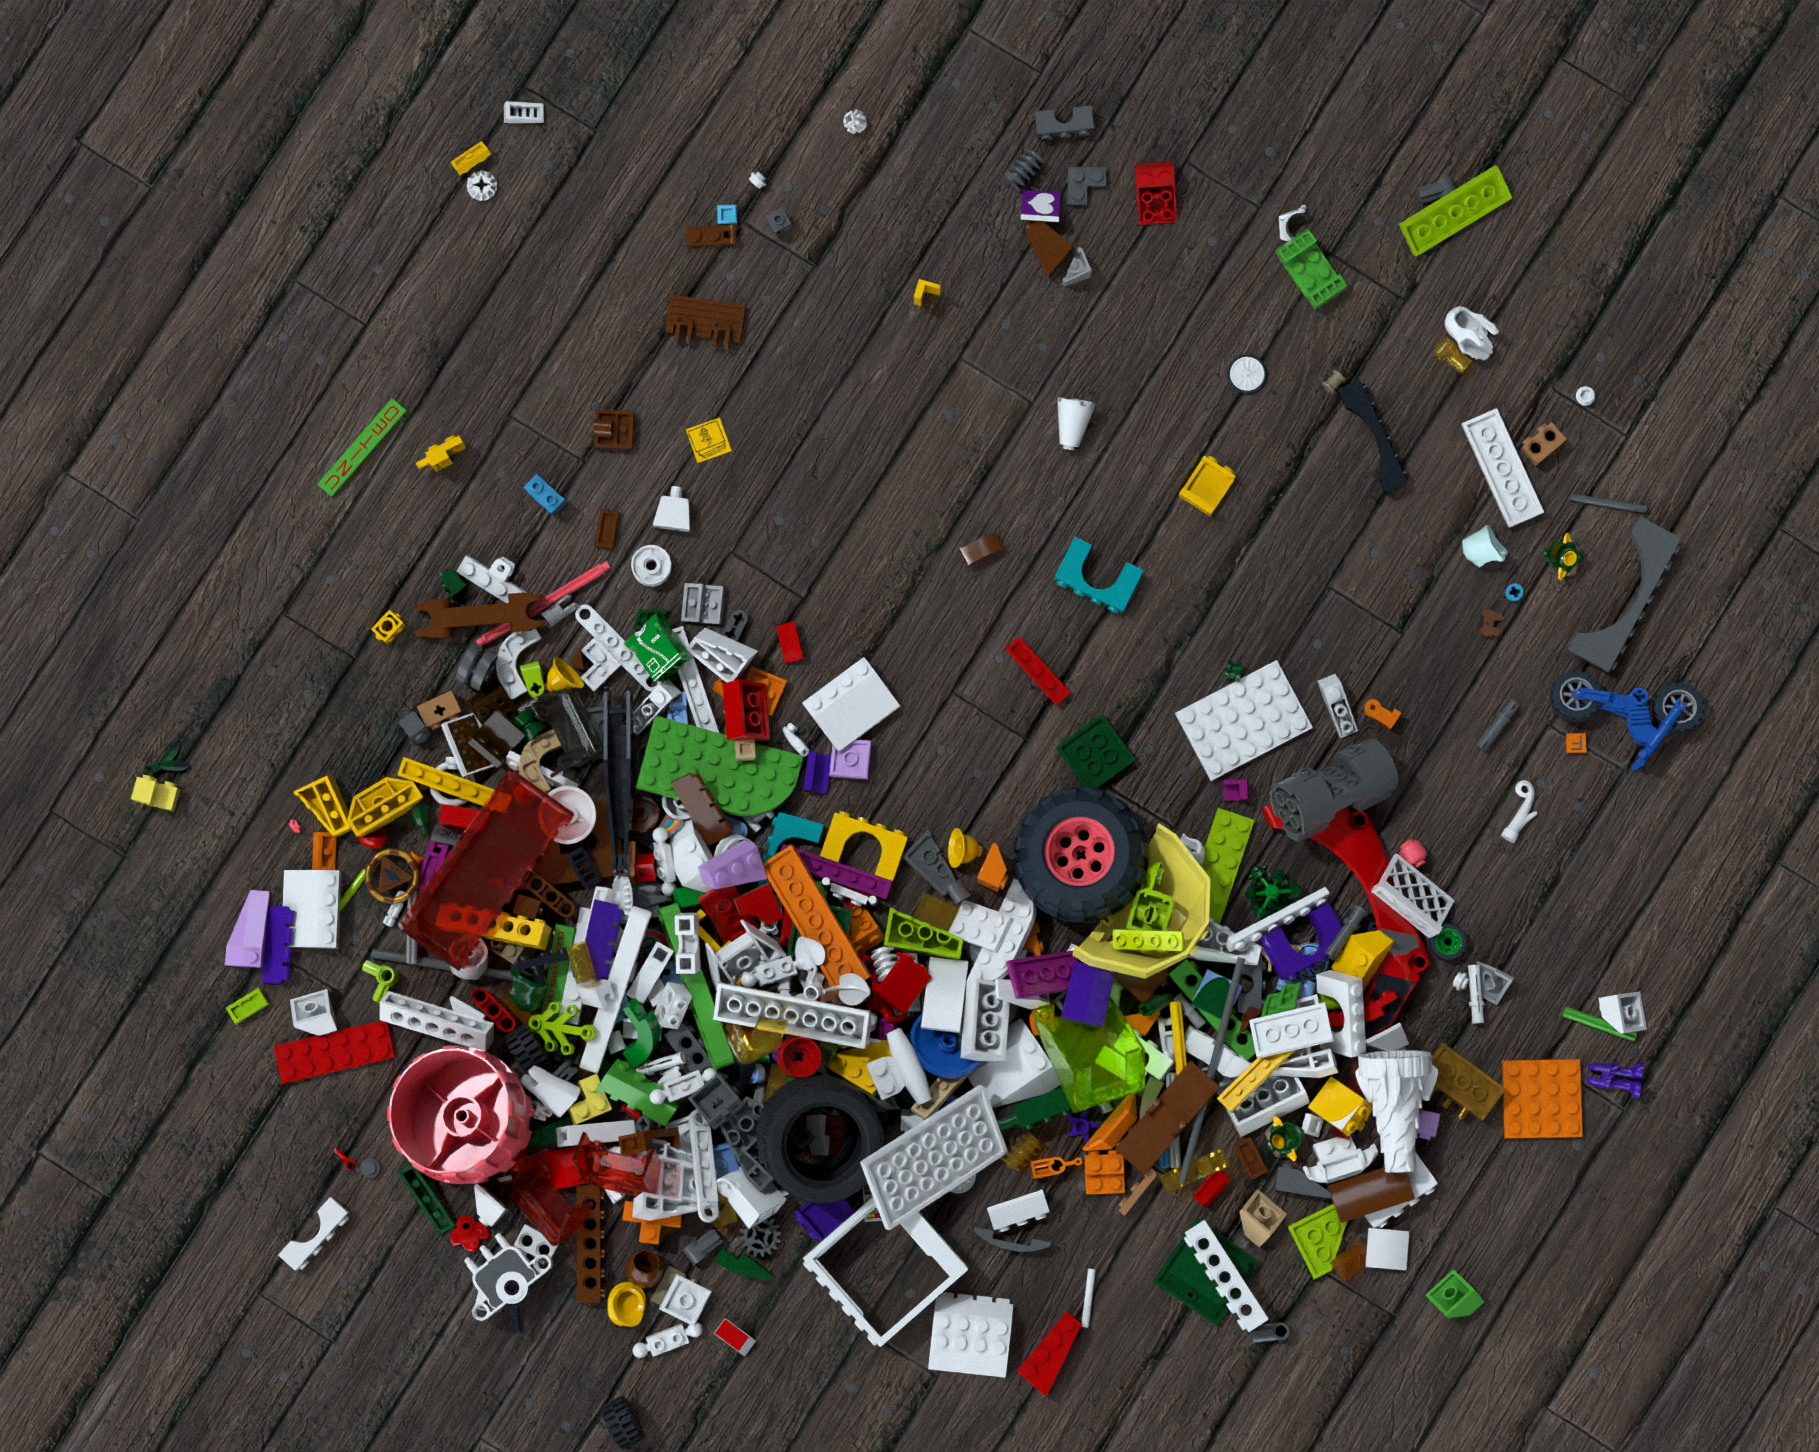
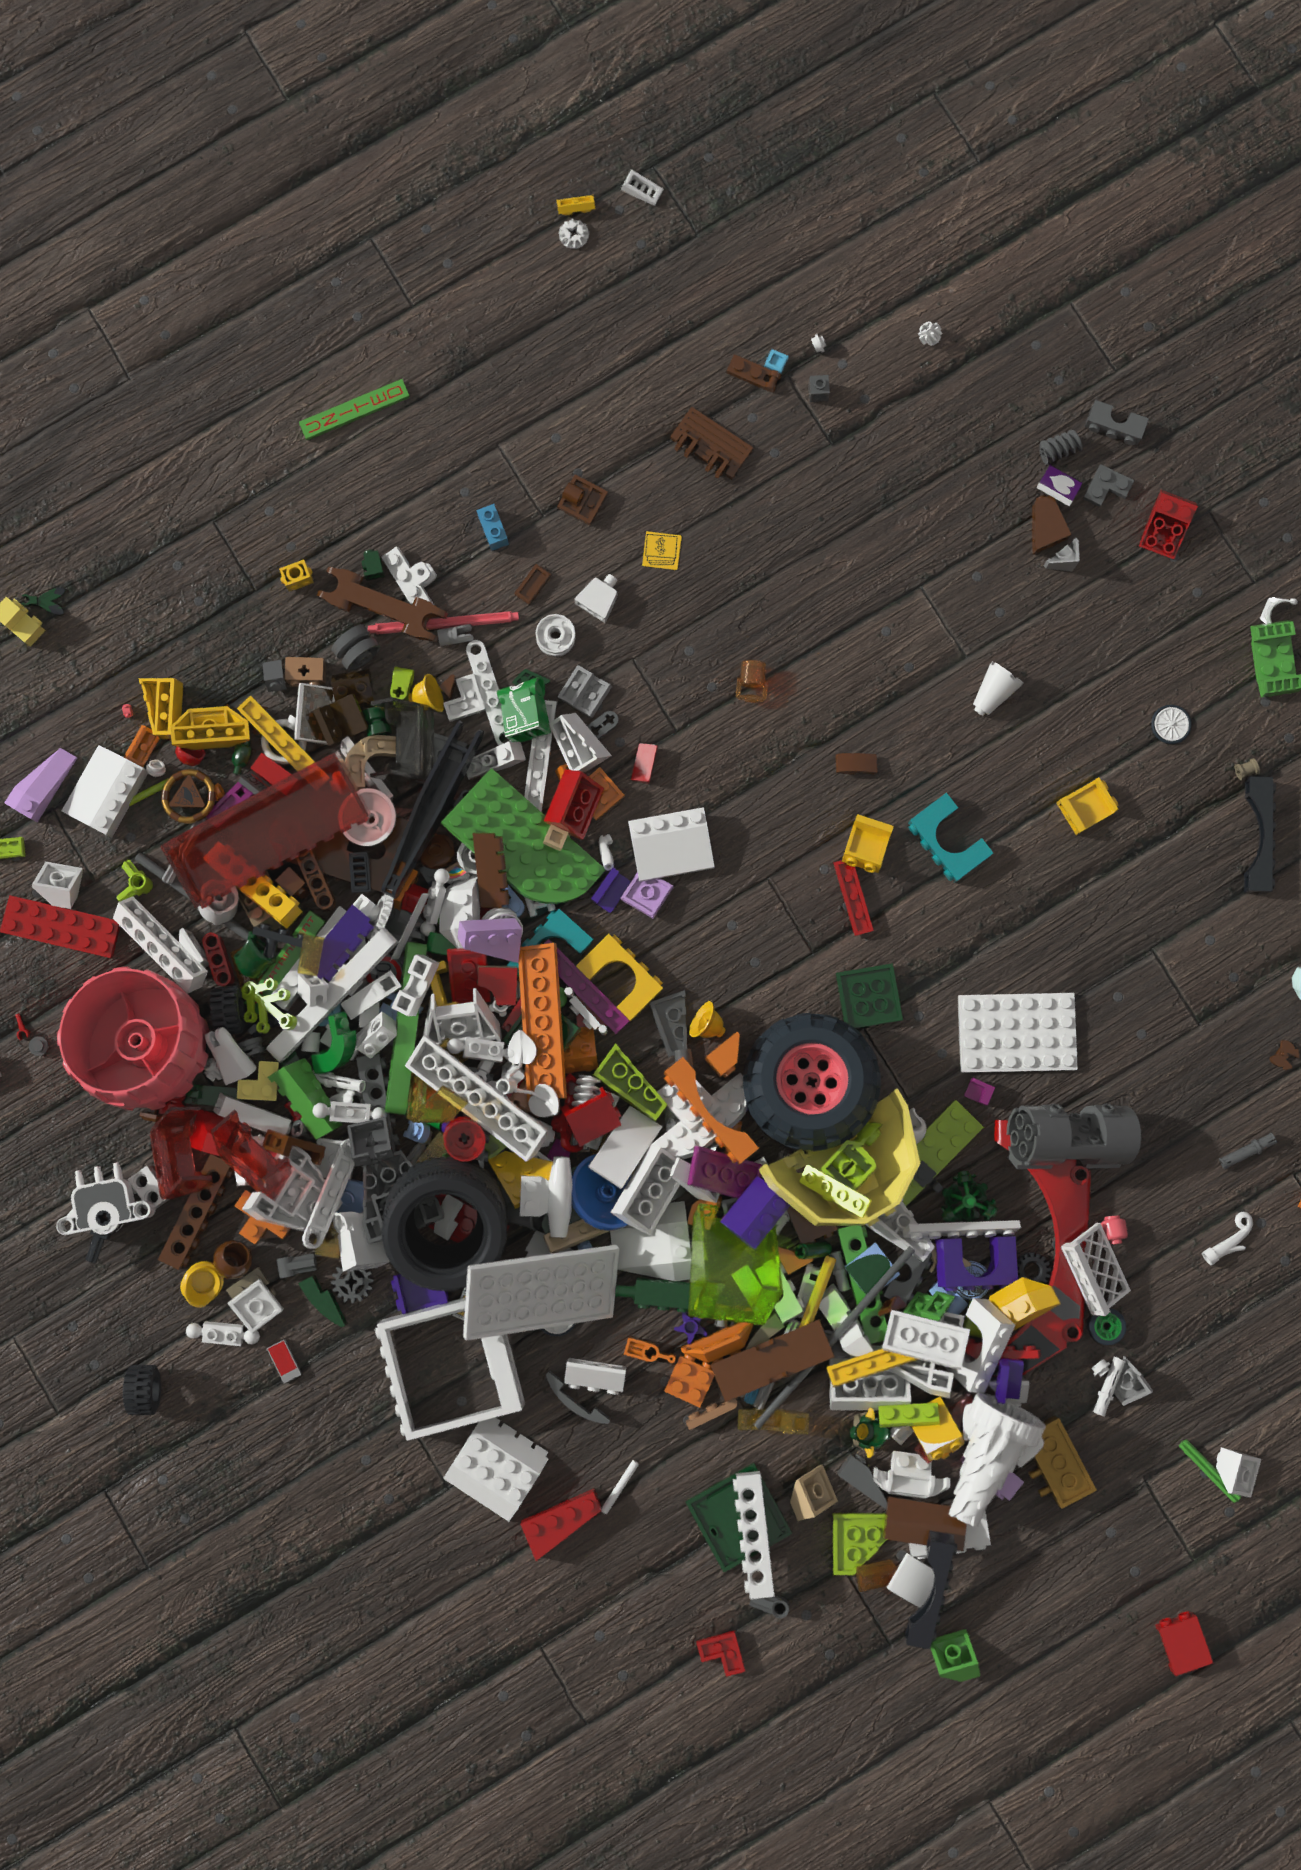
camera: 25 degrees right, 0 degrees up
dark purple windscreen [262,906,295,984] -> none
white axle [383,890,406,927] -> none
dark green slope [397,1160,456,1235] -> none
yellow plate [415,435,466,472] -> none
red plate [450,1215,489,1253] -> none
white slope [474,1183,509,1227] -> none
white plate [496,629,542,700] -> none
light blue slope [667,692,688,724] -> none
black slope [733,1051,756,1095] -> none
clear yellow plate [913,893,959,932] -> none
yellow panel [914,279,941,306] -> none
clear yellow piece [1000,1131,1043,1172] -> none
red plate [1192,1168,1232,1208] -> none
dark green wheel [1224,660,1243,682] -> none
reddish brown plate [1233,1137,1268,1180] -> none
white slope [1317,674,1358,738] -> none
dark grey pin [1324,905,1368,960] -> none
orange leg [1364,699,1401,730] -> none
orange plate [1502,1059,1583,1138] -> none
dark purple piece [1586,1062,1644,1099] -> none
none -> white plate [146,760,166,777]
none -> white sticker [390,893,429,961]
none -> orange arch [664,1057,759,1165]
none -> red plate [696,1630,745,1677]
none -> clear orange piece [736,660,768,703]
none -> yellow panel [842,814,894,873]
none -> lime plate [878,1403,940,1428]
none -> black arch [905,1530,957,1649]
none -> black plate [913,1160,943,1193]
none -> dark purple panel [995,1358,1024,1404]
none -> red panel [1155,1611,1213,1676]

